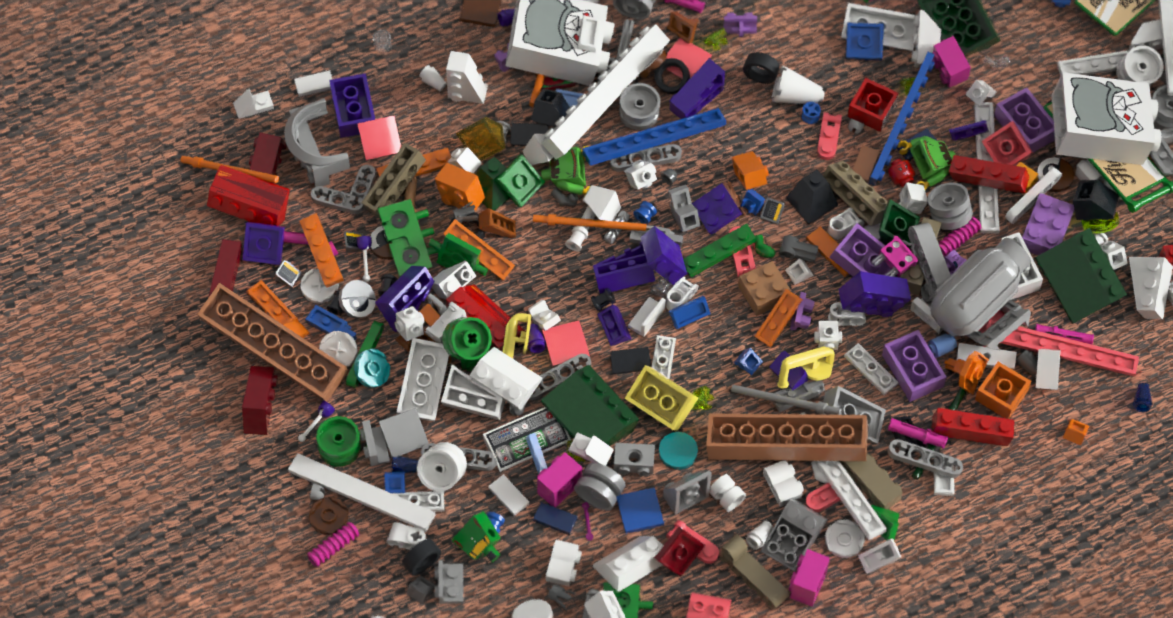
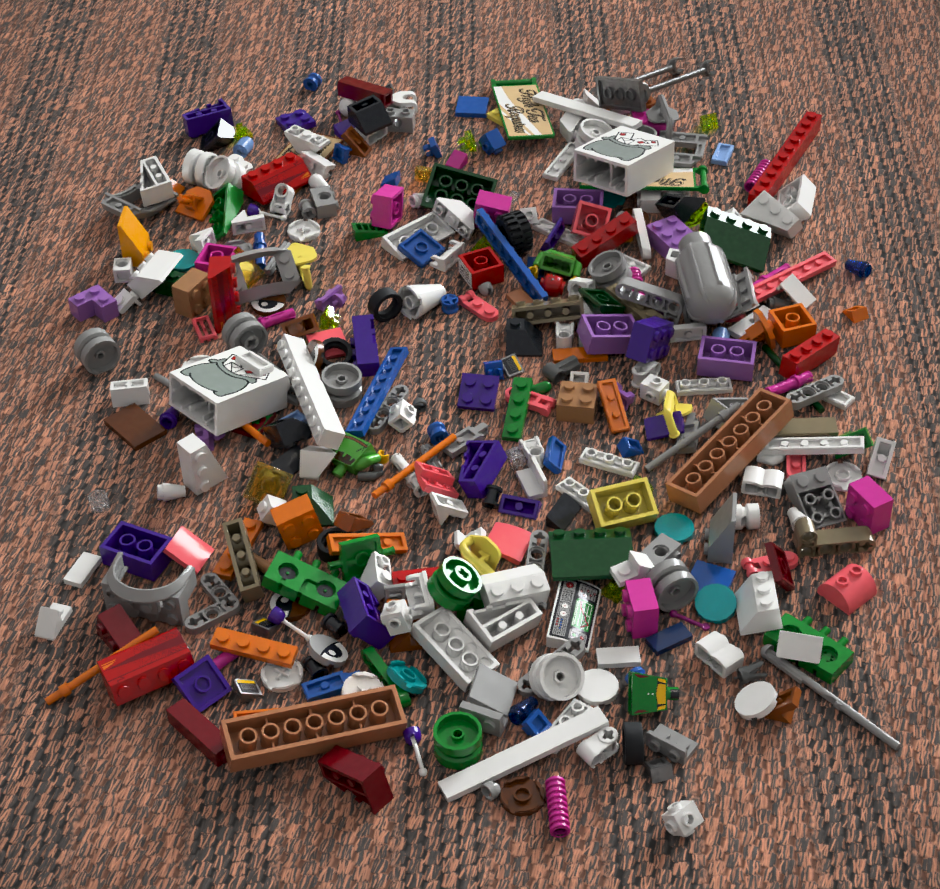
camera: 50 degrees left, 20 degrees down
dark grey piece [449,201,478,223] -> none
tile [496,154,545,208] -> none
light blue tile [526,433,548,474] -> none
white slope [582,185,621,221] -> none
dark purple brick [641,226,687,285] -> none
light grey brick [669,185,700,232] -> none
orange brick [732,151,769,190] -> none
dark pink piece [872,236,918,277] -> none
none -> coral slope [414,461,459,499]
none -> white hinge [429,240,465,272]
none -> white slope [429,492,469,525]
none -> black tyre [495,210,533,254]
none -> white tile [577,669,619,706]
none -> white tile [579,447,640,478]
none -> teal tile [695,584,737,624]

